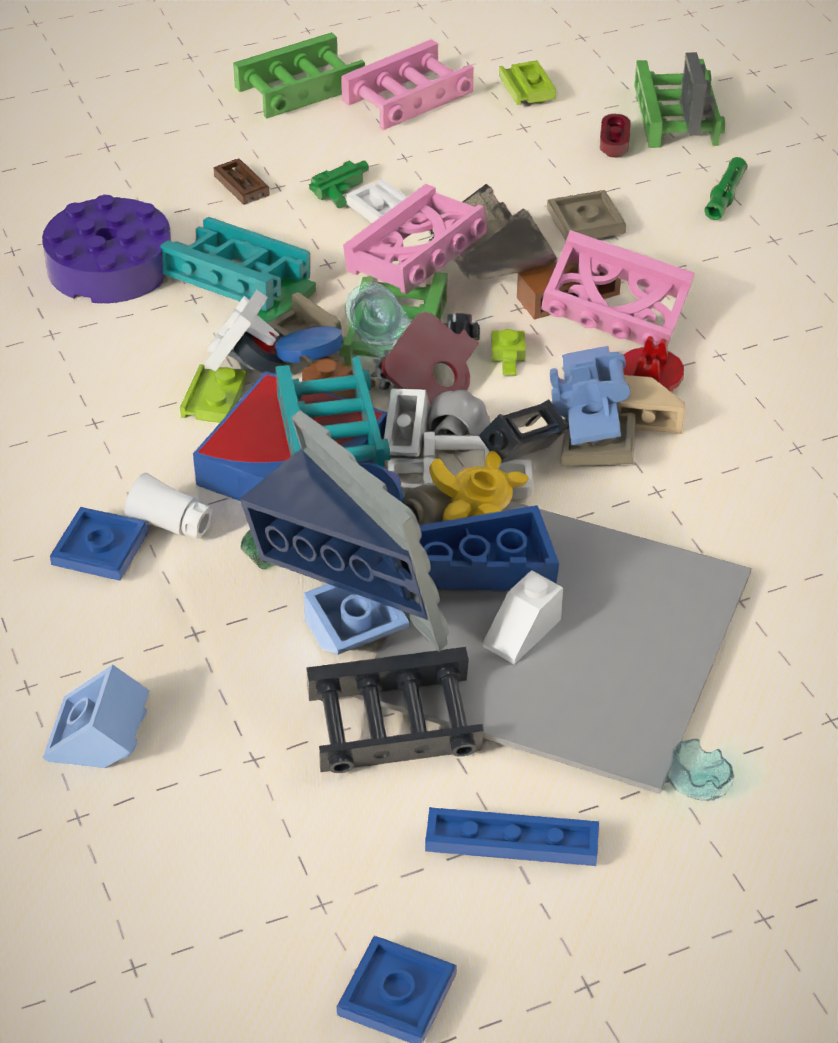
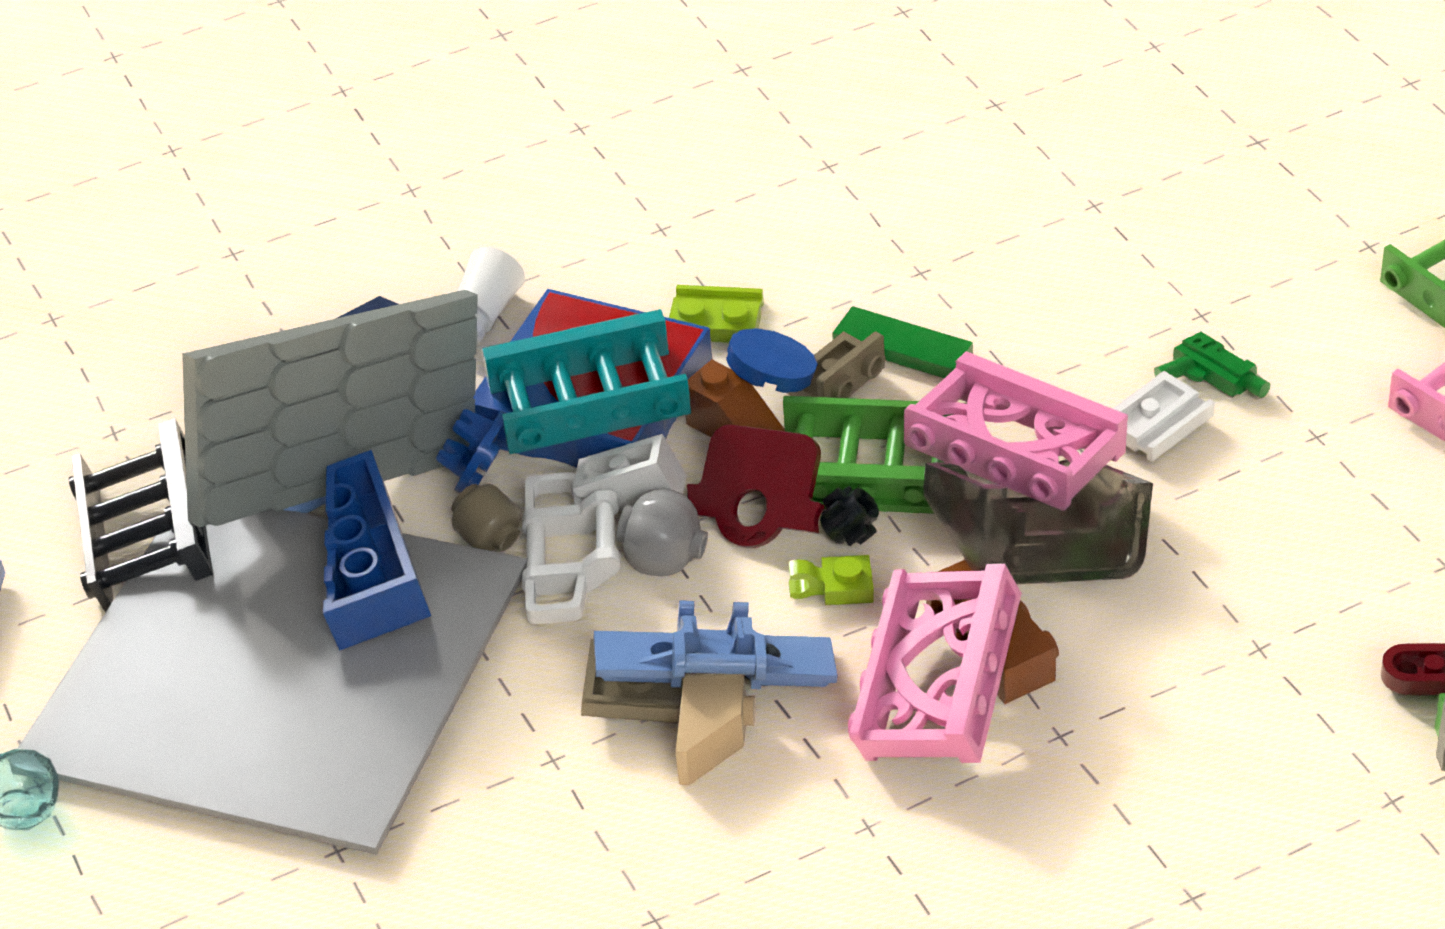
camera: 90 degrees right, 0 degrees up
dark purple brick [42,194,171,304] -> none
light blue slope [43,664,150,768] -> none
blue plate [50,506,149,581] -> none
teal fence [160,217,310,311] -> none
white plate [204,290,288,374] -> none
reddish brown tile [213,158,270,205] -> none
clear light blue piece [345,282,410,358] -> none
yellow animal [429,451,529,522] -> none
black window [479,399,569,463] -> none
white slope [483,570,563,665] -> none
dark tan plate [547,190,626,241] -> none
red plate [623,336,684,393] -> none
green pin [704,157,748,220] -> none

